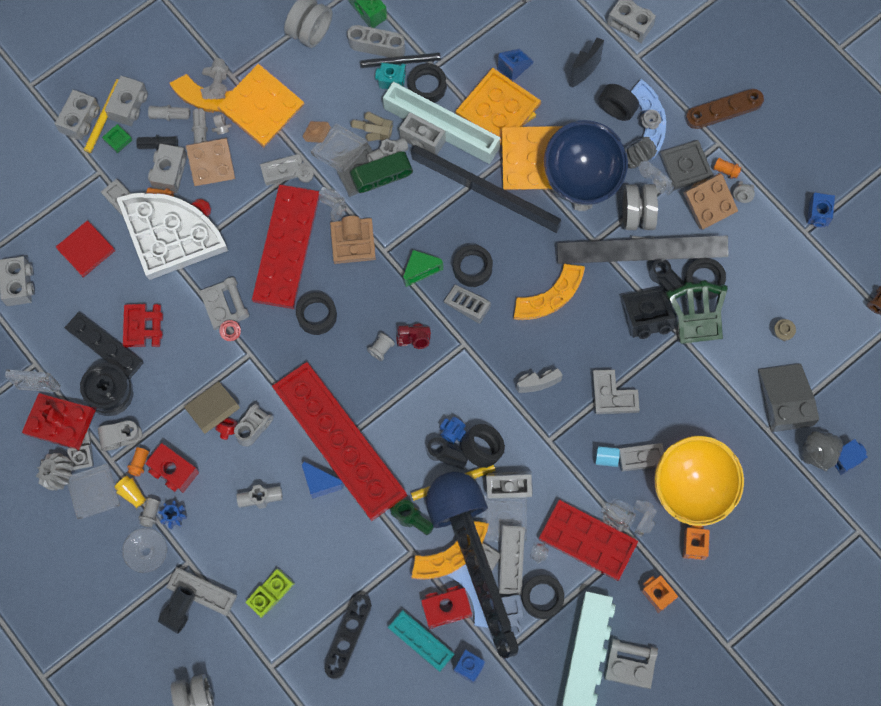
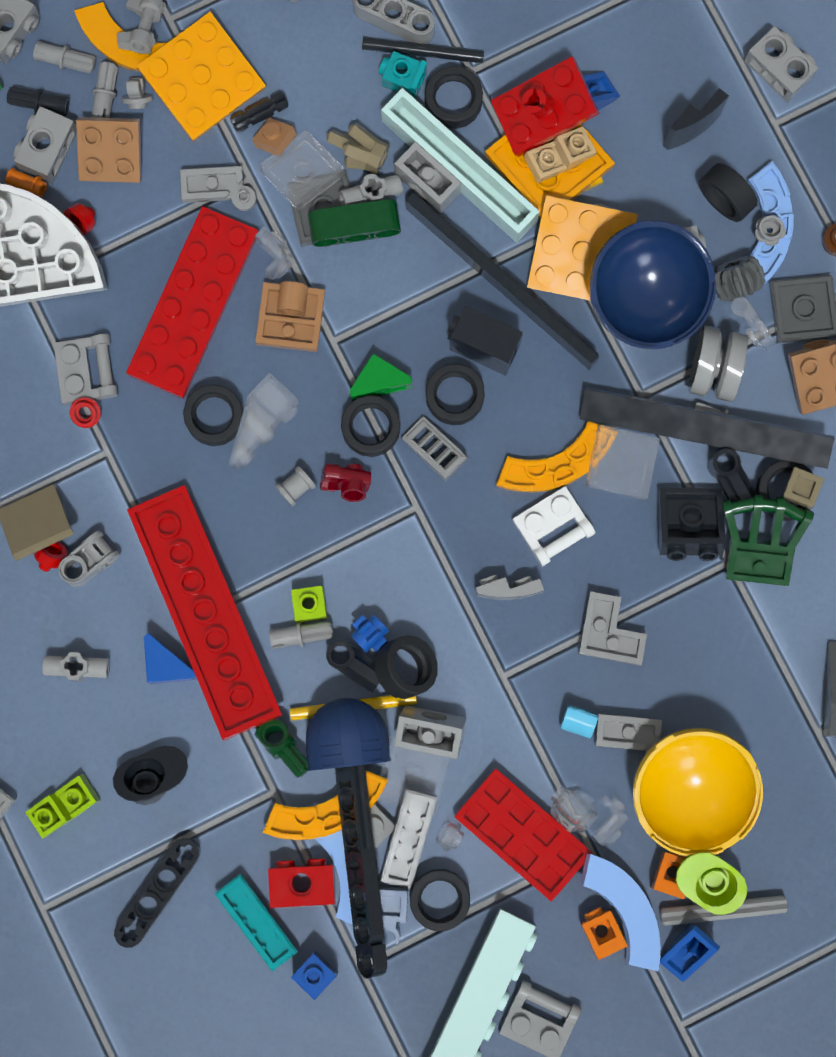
camera: 10 degrees right, 10 degrees up
none -> black piece [113,746,188,805]
none -> clear slope [229,373,299,471]
none -> black axle [230,91,288,132]
none -> light grey axle [269,621,333,649]
none -> lime plate [291,586,328,623]
none -> black tyre [341,395,401,457]
none -> black piece [447,306,523,376]
none -> red plate [491,56,600,157]
none -> white plate [512,486,596,567]
none -> tan slope [524,126,597,183]
none -> light blue tile [580,854,661,971]
none -> clear tile [585,425,660,500]
none -> light grey axle [660,895,788,926]
none -> blue slope [660,923,720,982]
none -> lime piece [676,852,747,915]
none -> dark tan plate [782,467,824,509]

